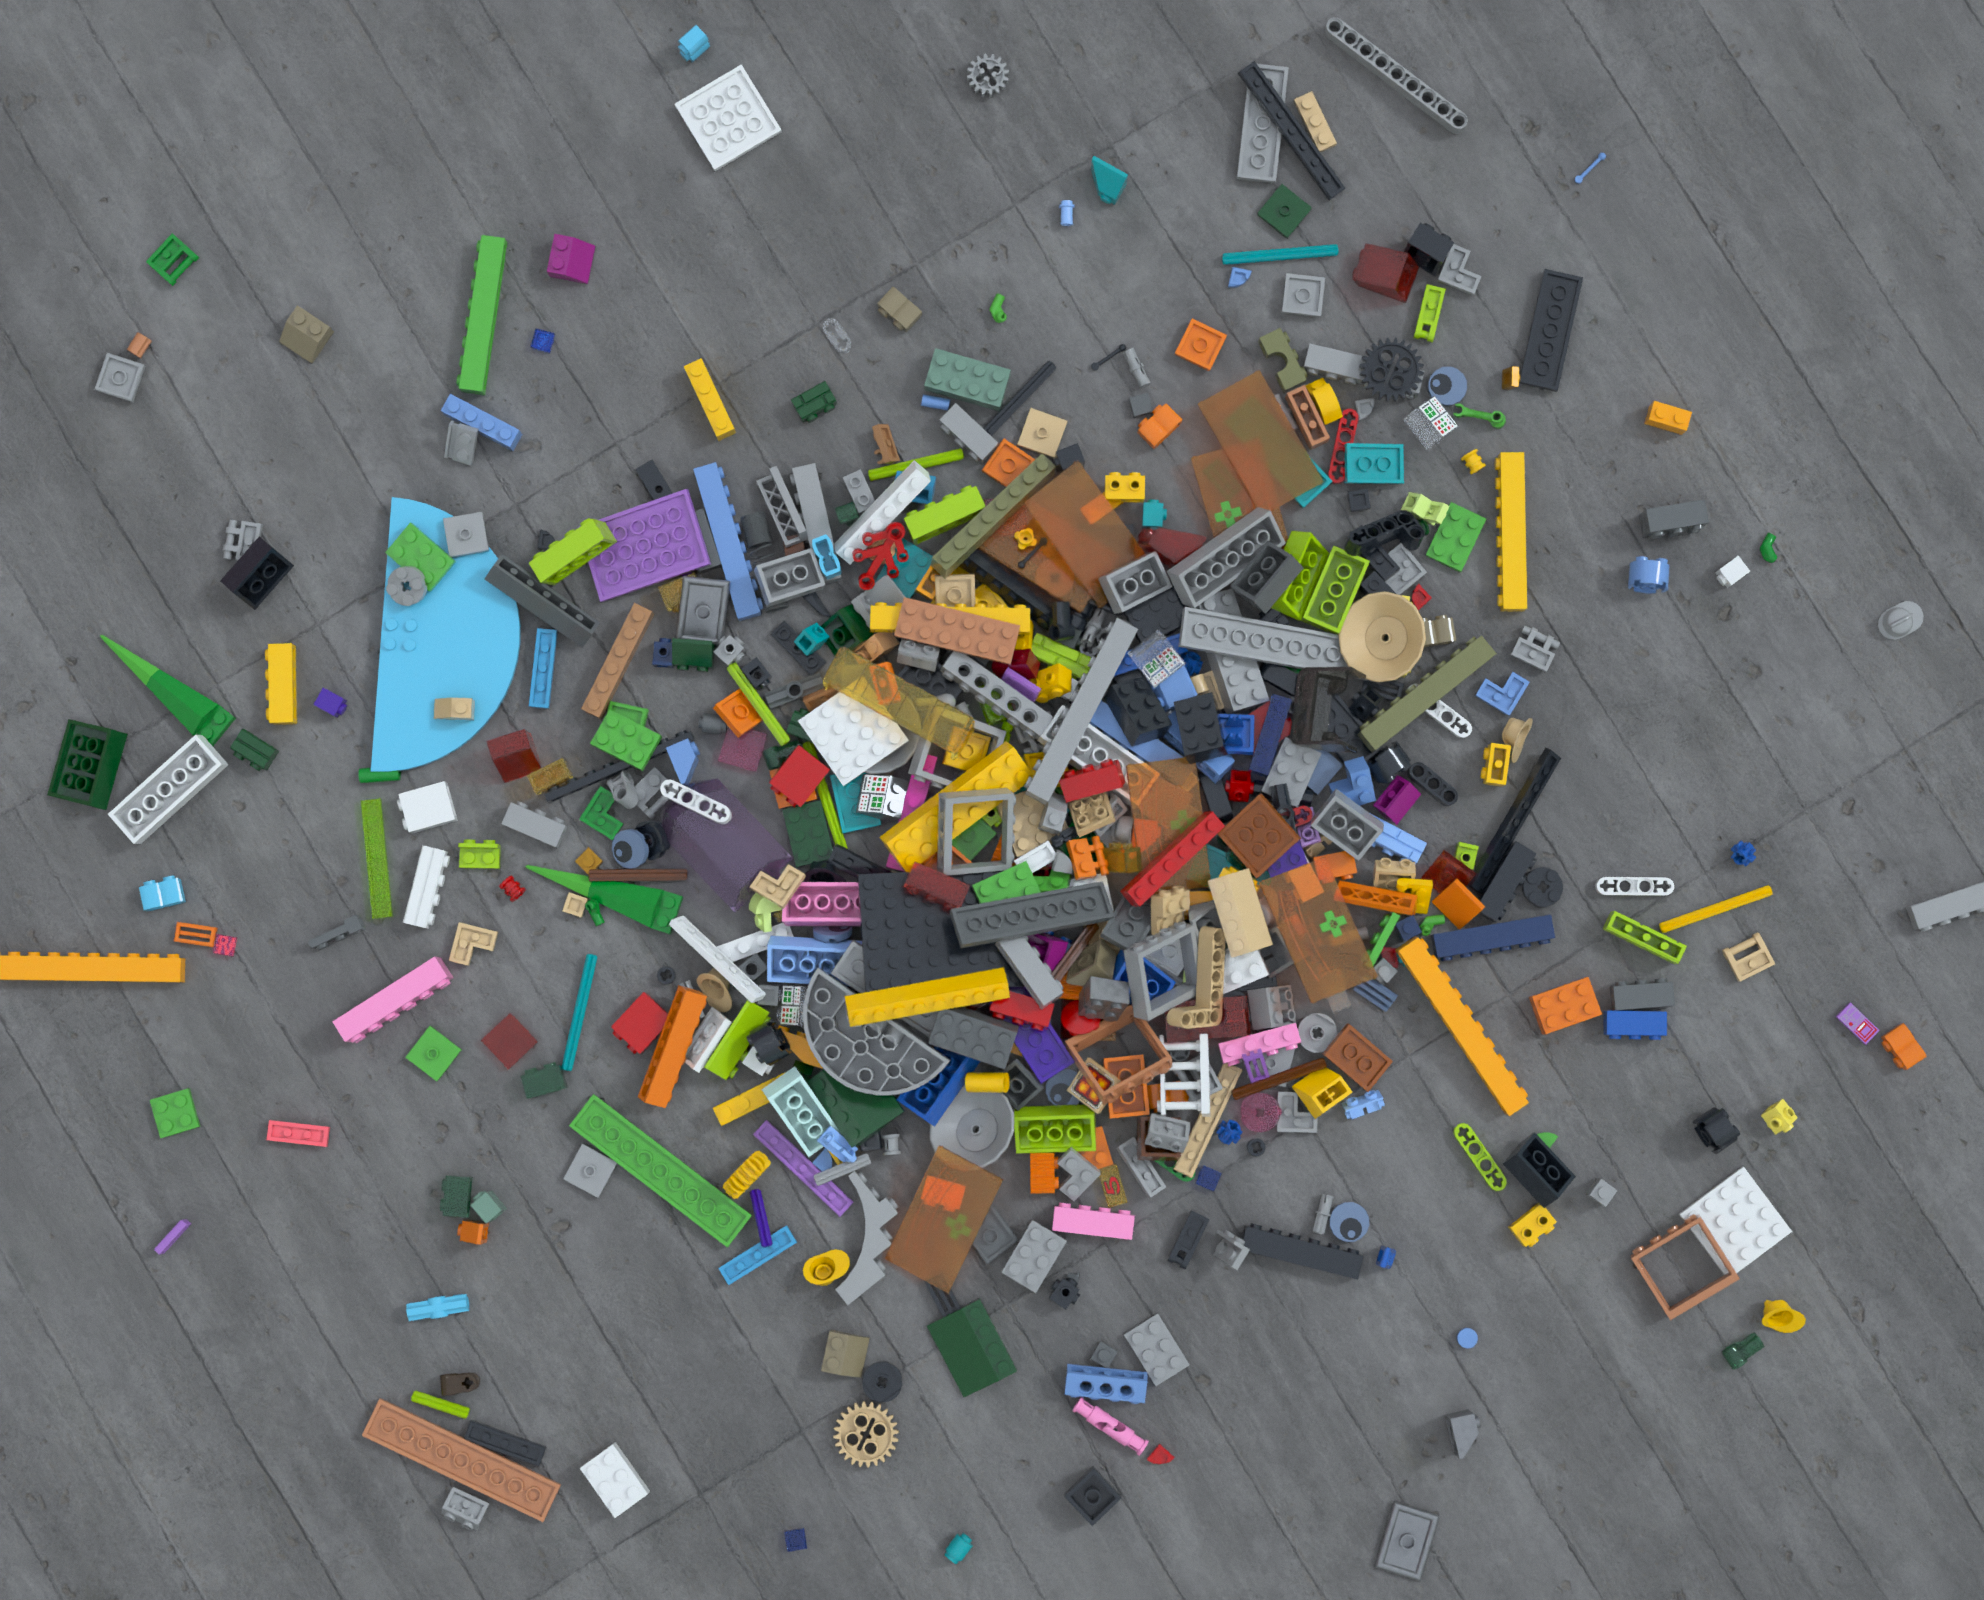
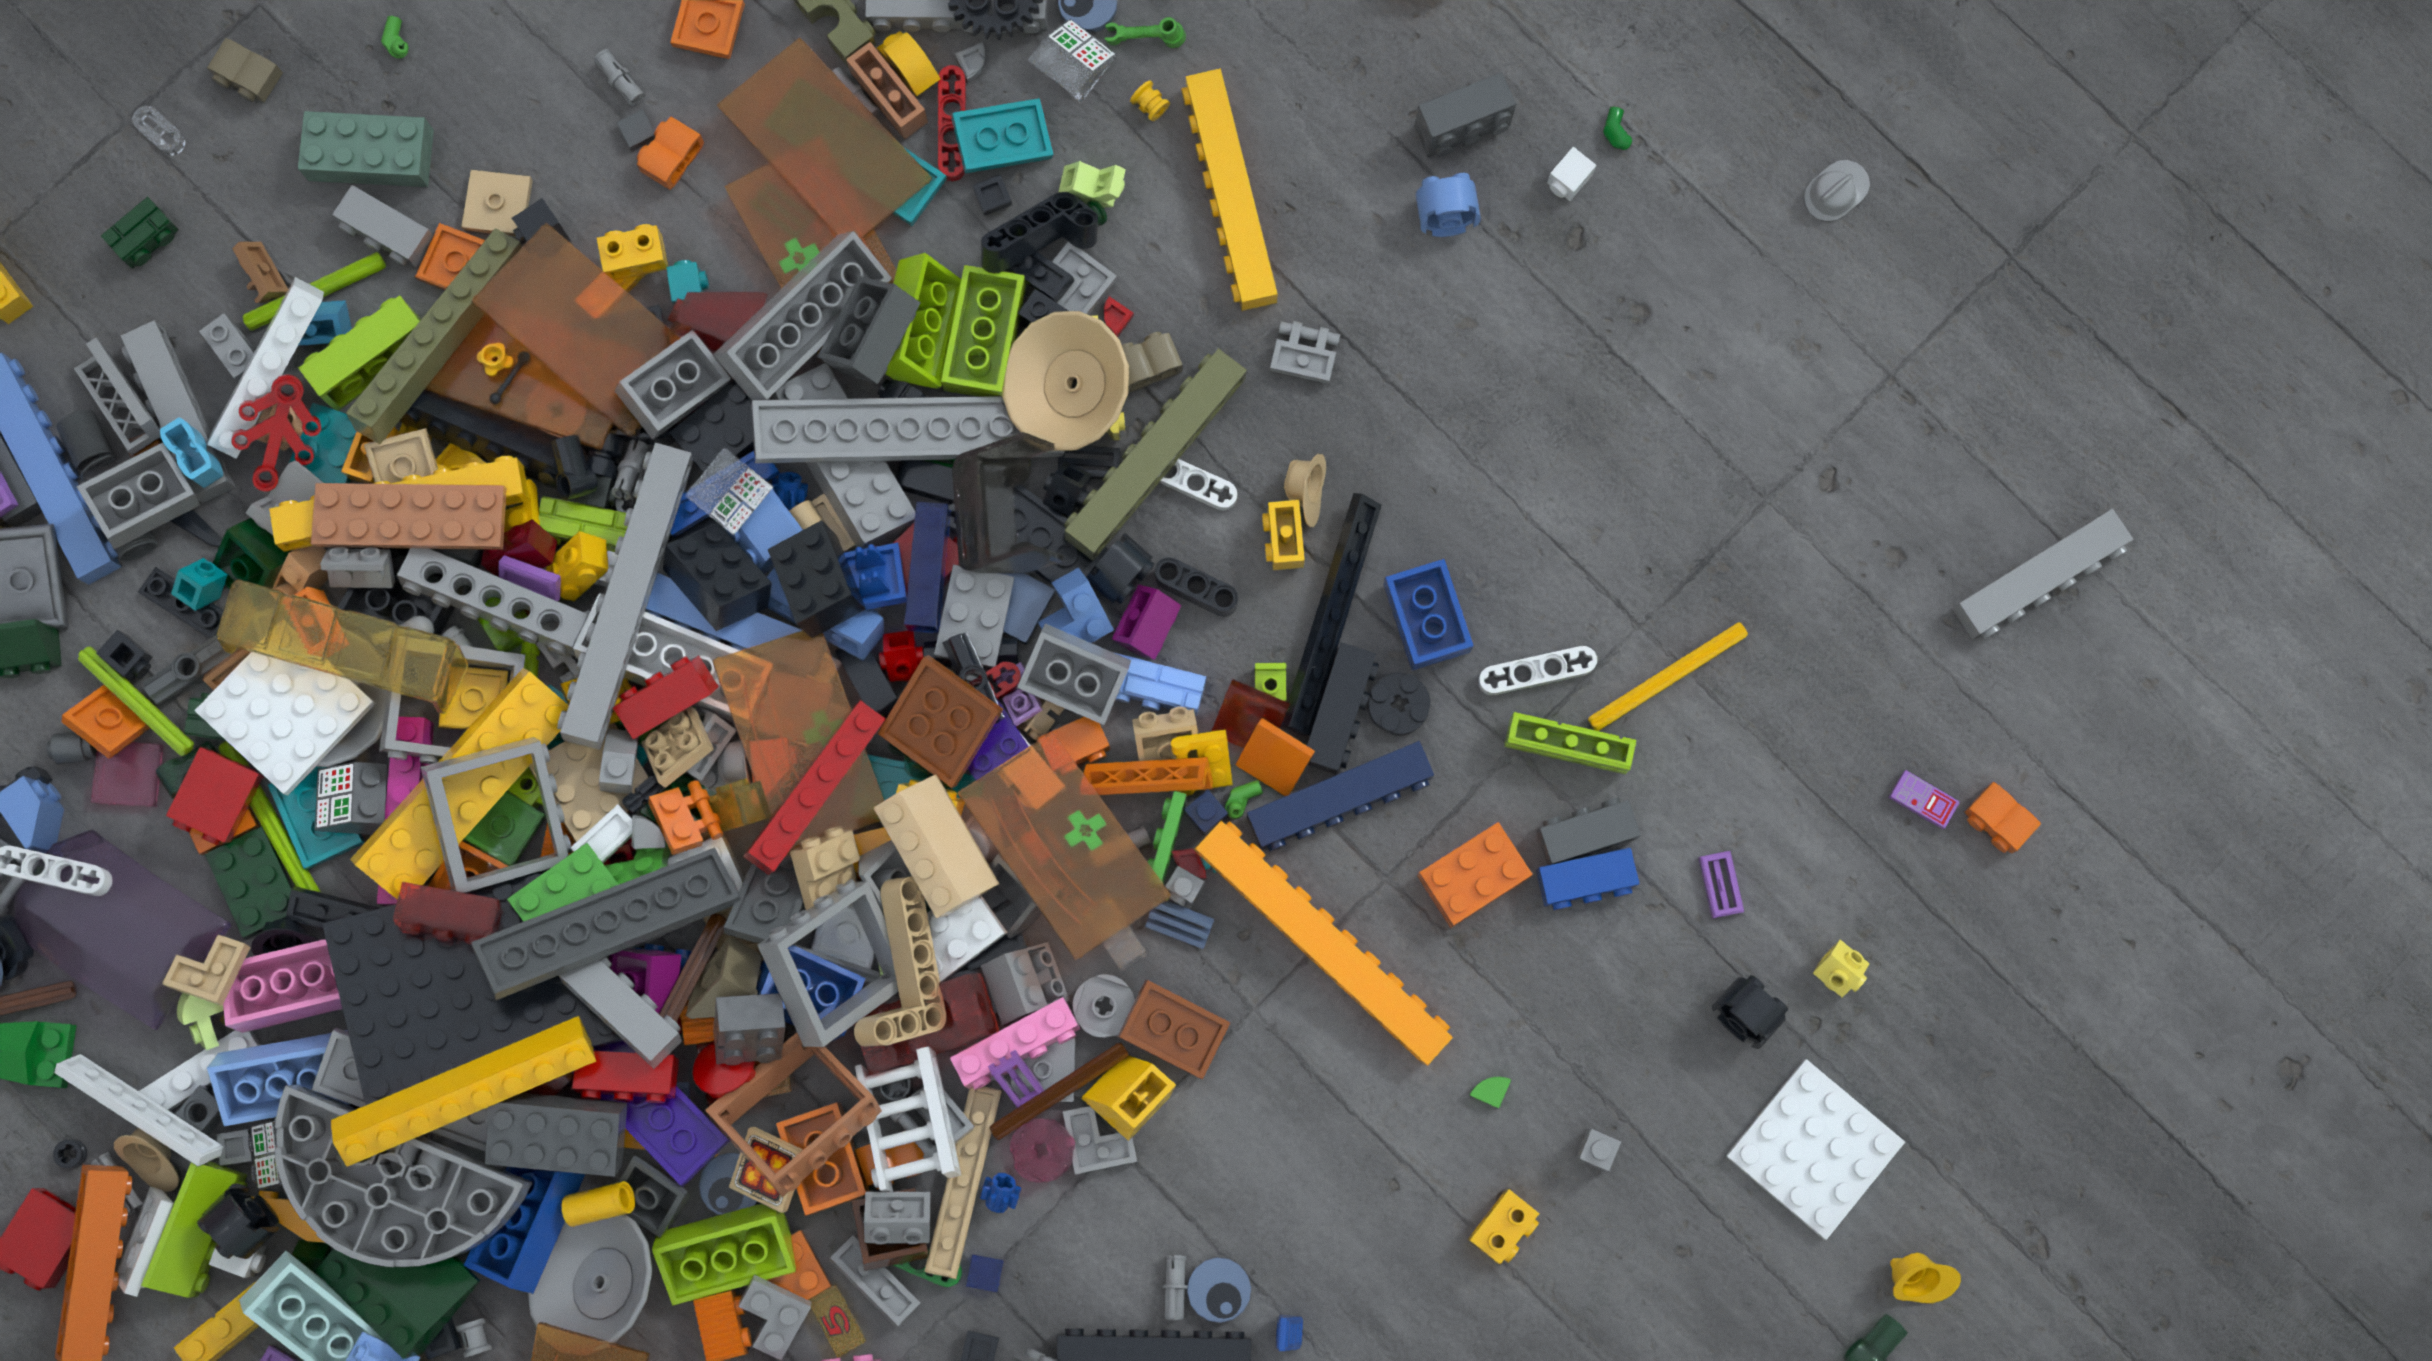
camera: 15 degrees left, 5 degrees down
light grey brick [714,635,745,667] -> none
sand blue tile [813,926,853,942] -> none
clear green piece [835,501,859,526] -> none
medium blue axle [921,394,950,411] -> none
black axle [983,361,1056,436] -> none
black hinge [1091,344,1126,371] -> none
black bush [1247,1138,1266,1156] -> none
light blue hinge [1341,1090,1385,1120] -> none
bright green plate [1425,502,1486,573] -> none
lime beam [1453,1123,1507,1191] -> none
medium blue plate [1475,672,1530,716] -> none
black brick [1503,1132,1576,1208] -> none
nougat window [1630,1214,1740,1320] -> none
tan plate [1722,932,1775,982] -> none
blue gear [1731,840,1756,867] -> none
none -> blue brick [1383,559,1474,671]
none -> medium lavender tile [1698,851,1744,919]

